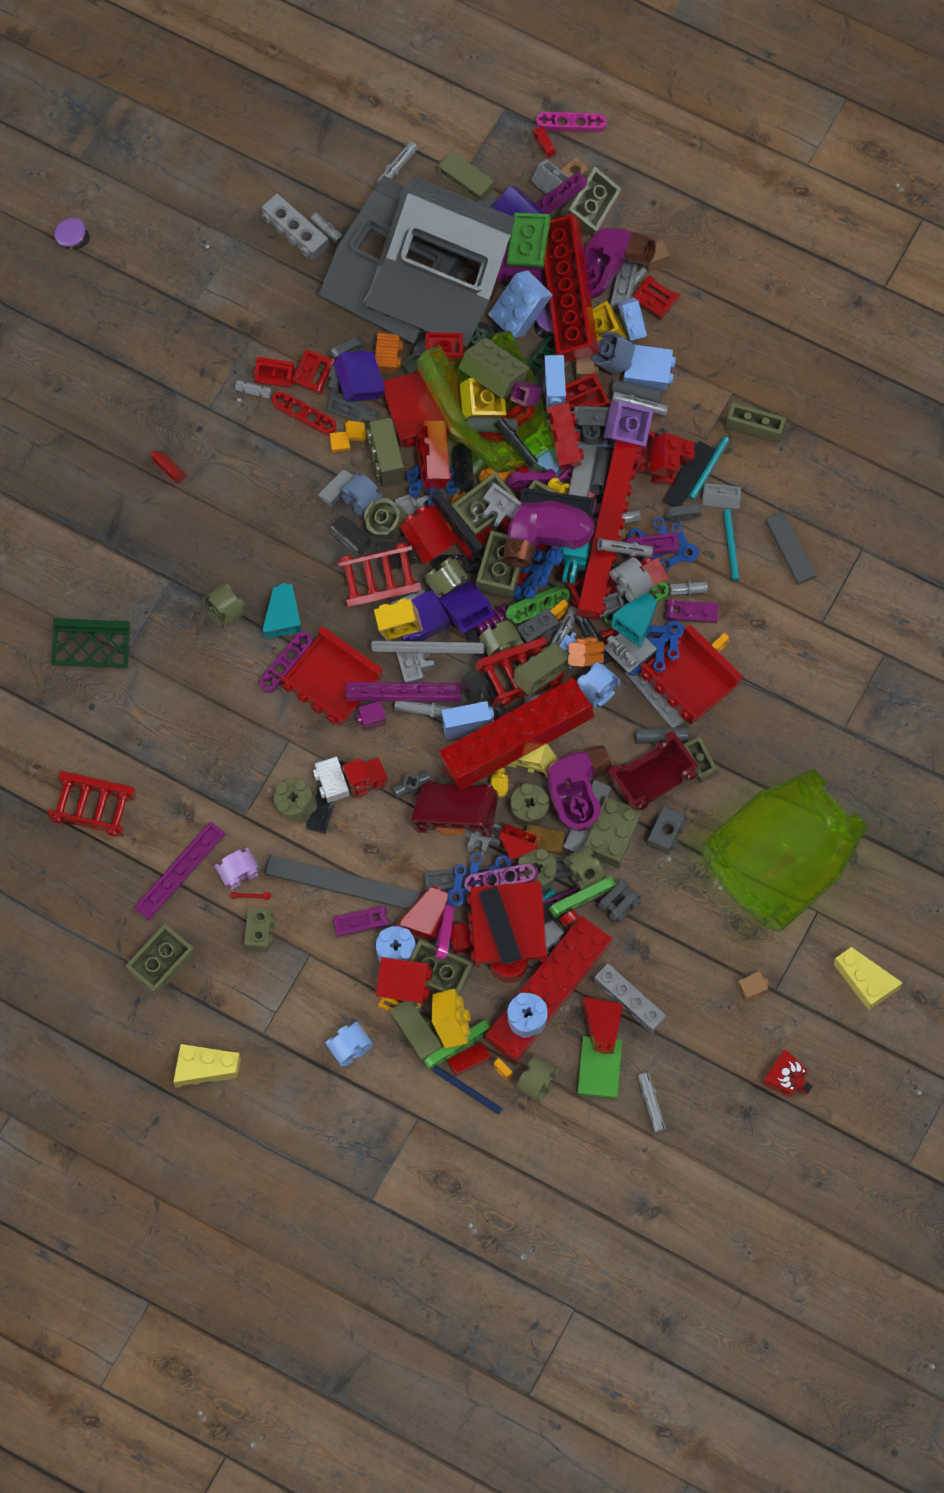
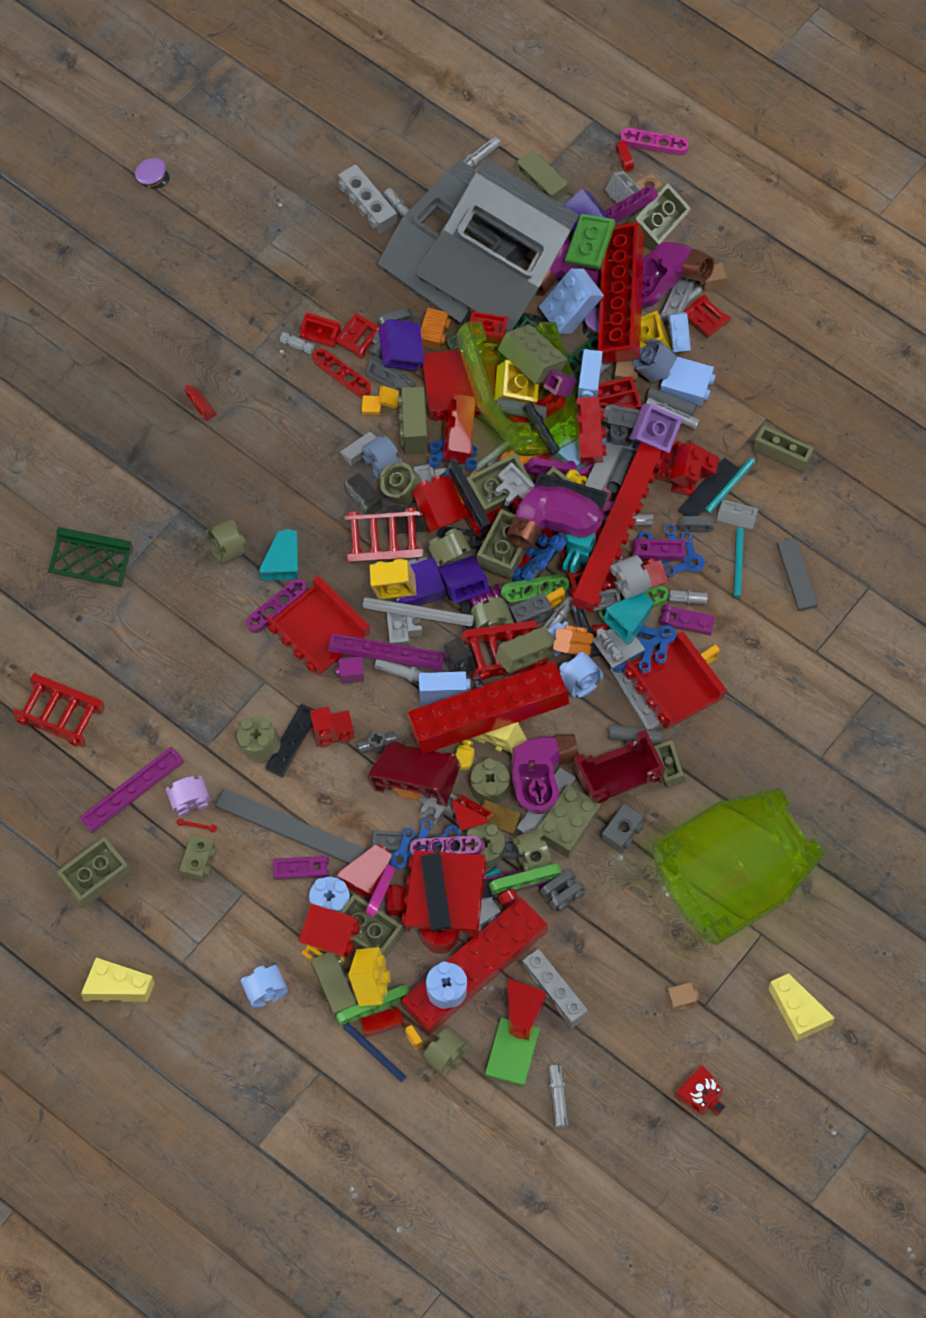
camera: 10 degrees right, 5 degrees down
white brick [313,756,349,803] -> none
black beam [452,443,474,492] -> none
light grey pin [597,538,653,558] -> none

